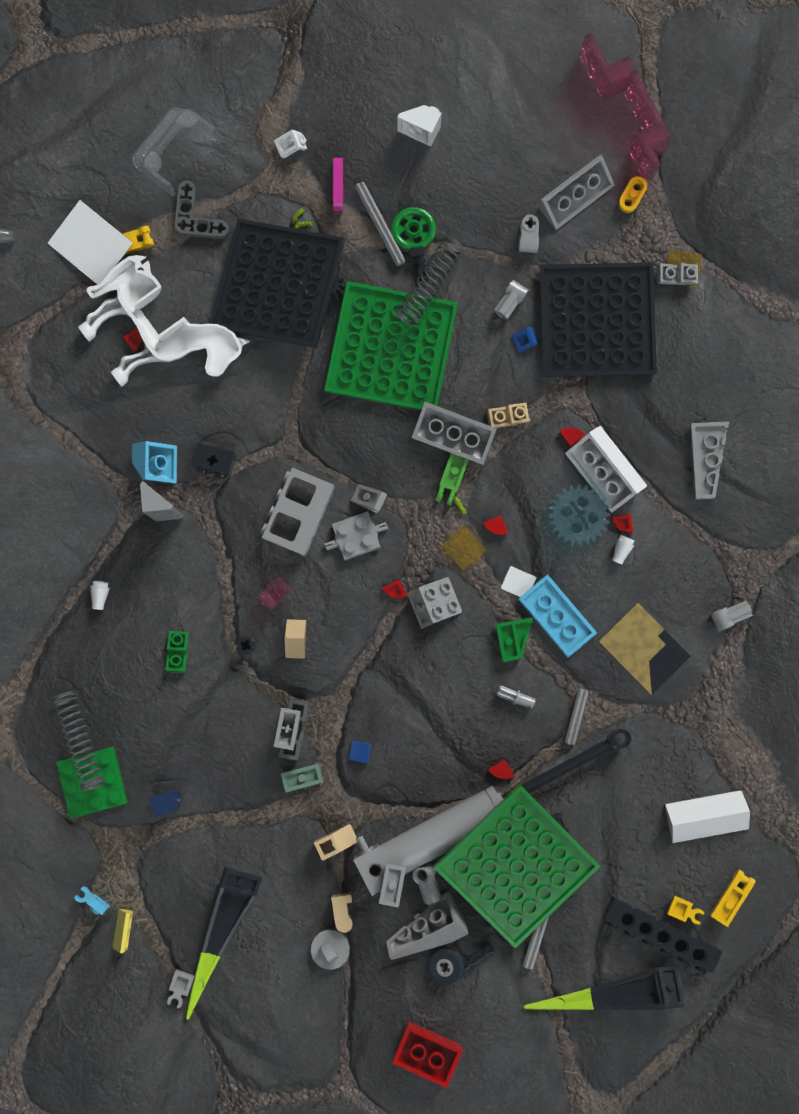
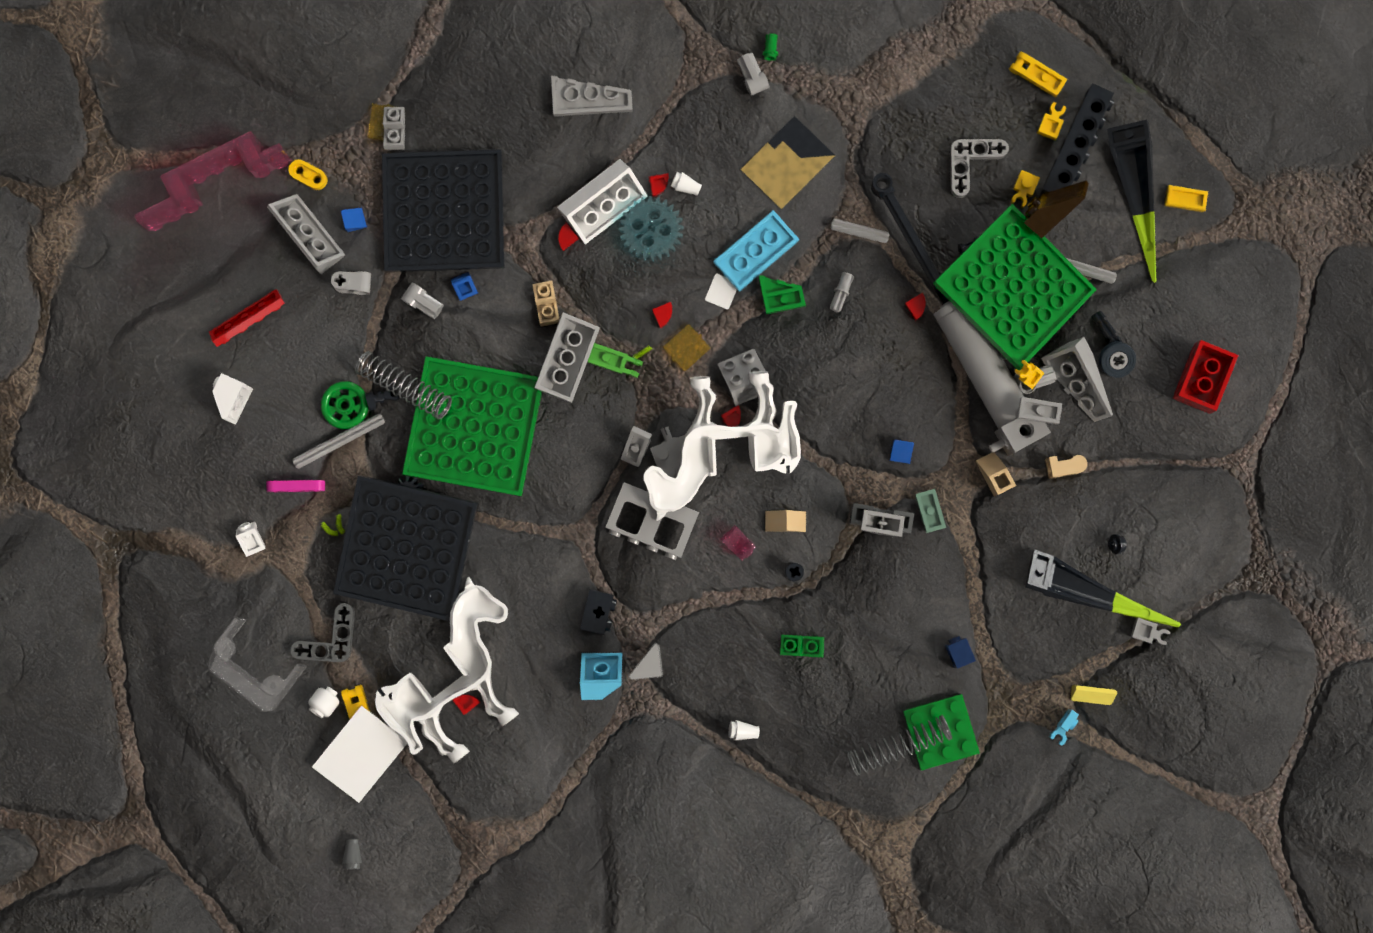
camera: 90 degrees left, 0 degrees up
light grey tile [311,929,350,970] -> none
white slope [665,790,750,843] -> none
none -> red plate [209,289,285,347]
none -> white head [308,687,339,718]
none -> blue slope [341,208,367,232]
none -> white animal [643,371,801,521]
none -> green pin [763,33,778,61]
none -> light grey beam [950,139,1009,198]
none -> yellow plate [1011,170,1040,209]
none -> yellow plate [1015,360,1044,389]
none -> dark brown slope [1024,180,1089,238]
none -> black plate [1108,534,1127,554]
none -> yellow tile [1164,185,1208,212]

